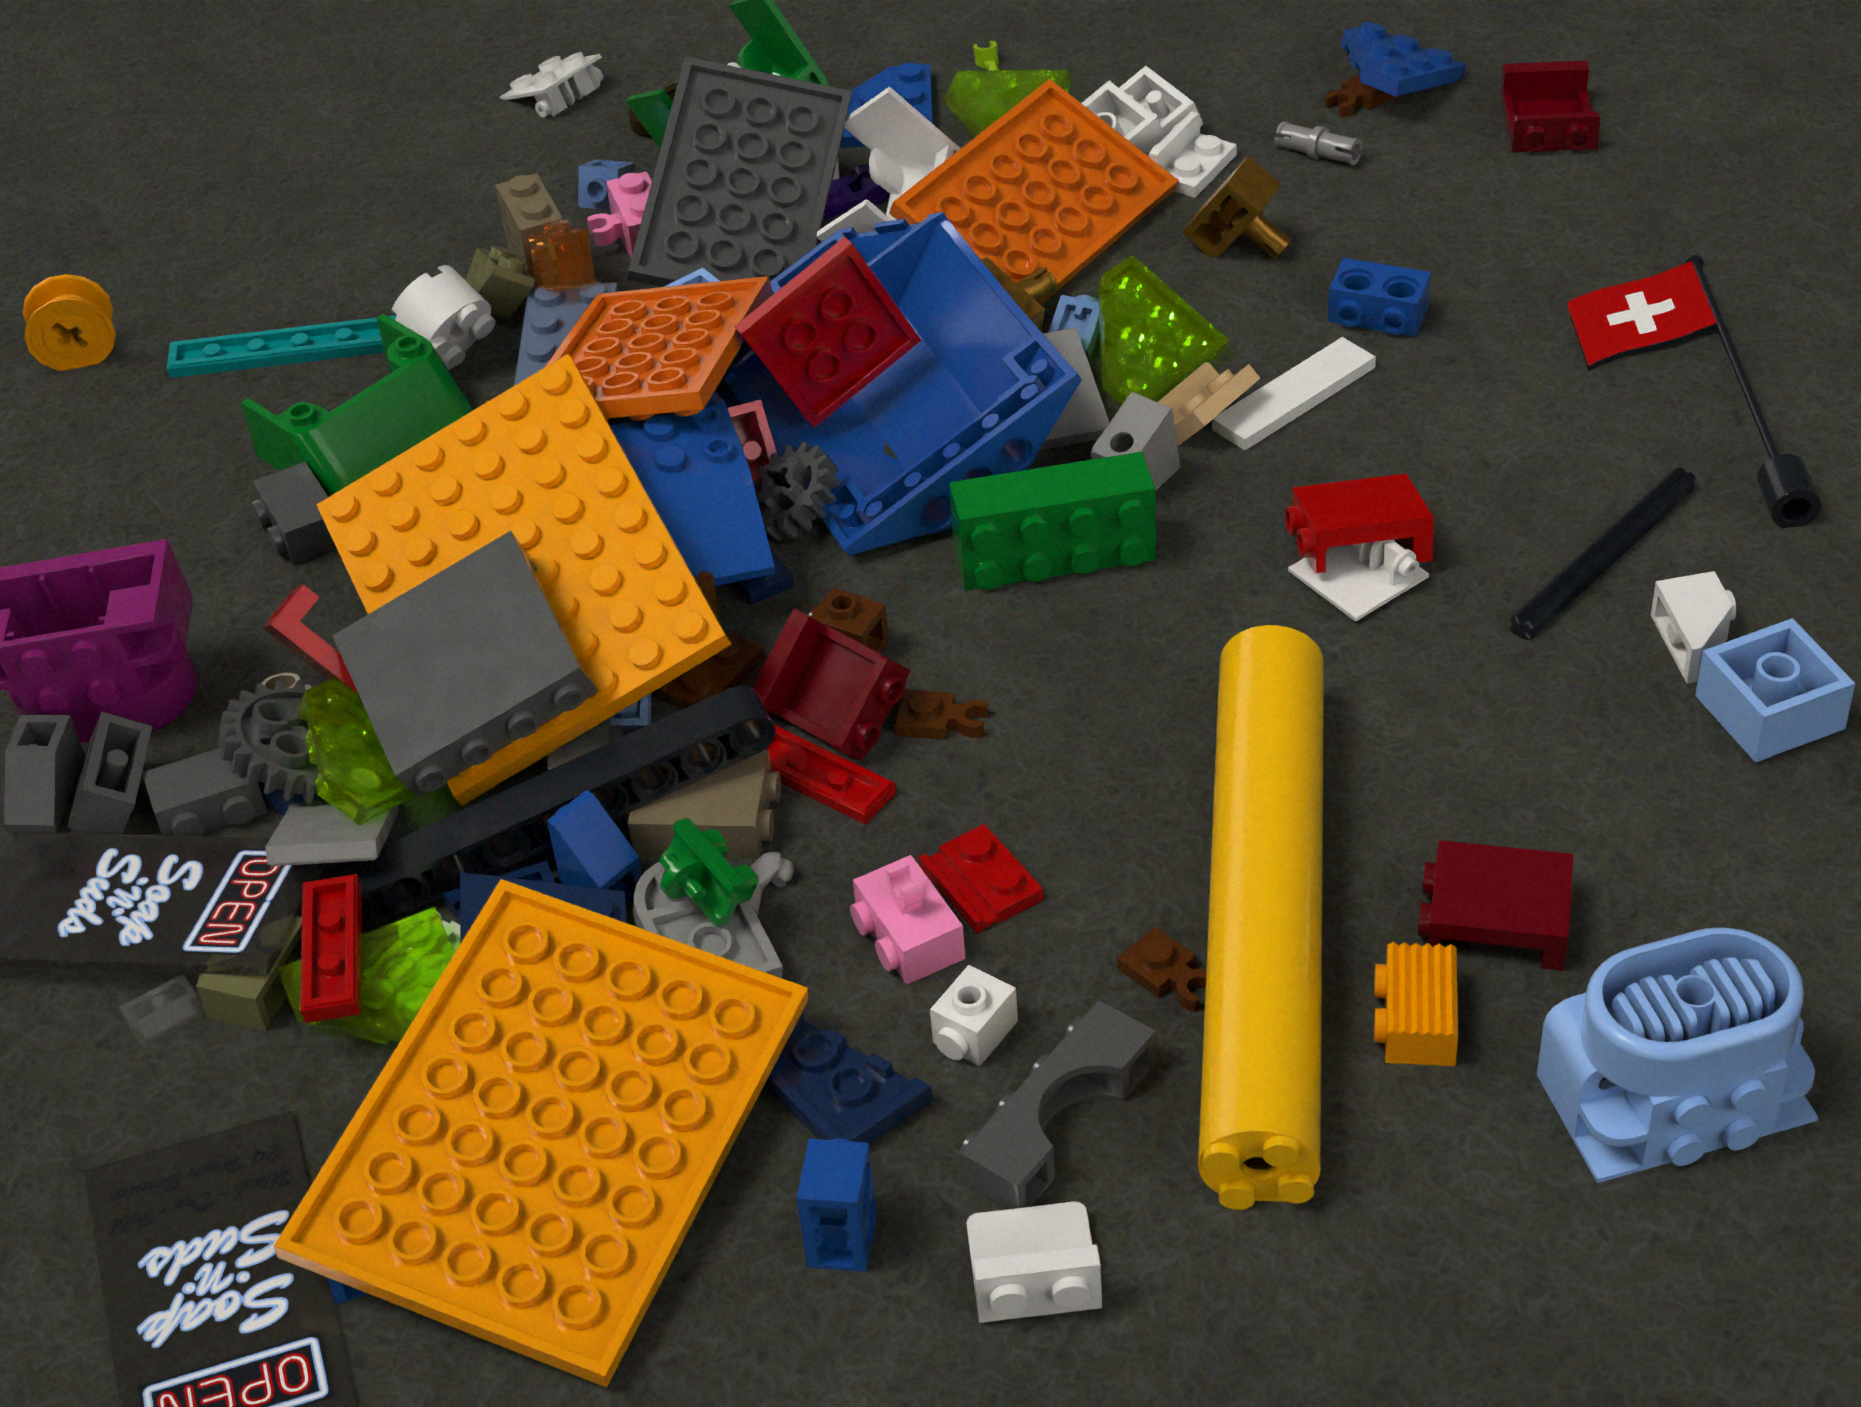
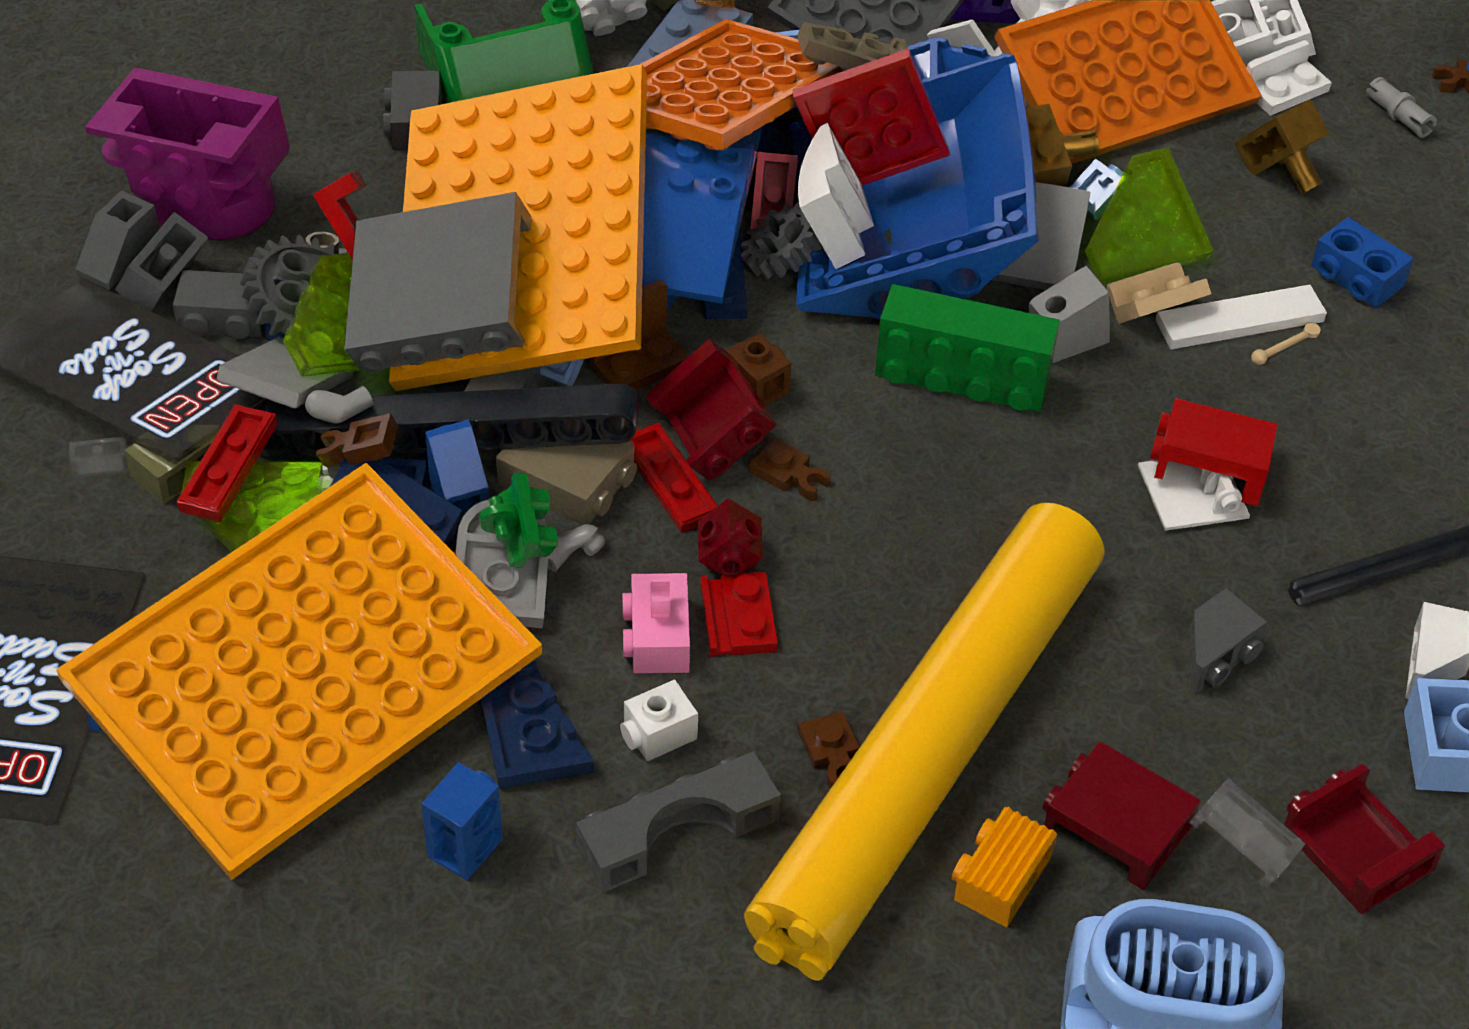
camera: 20 degrees right, 5 degrees up
white bracket [967,1202,1102,1323] -> none
none -> light grey arm [305,386,374,424]
none -> reddish brown plate [316,413,398,467]
none -> dark red brick [698,498,763,576]
none -> dark tan wing [797,22,908,71]
none -> white slope [798,123,874,269]
none -> dark grey slope [1188,588,1267,694]
none -> clear hinge [1189,778,1305,889]
none -> tan hinge [1251,323,1321,365]
none -> dark red panel [1283,763,1445,915]

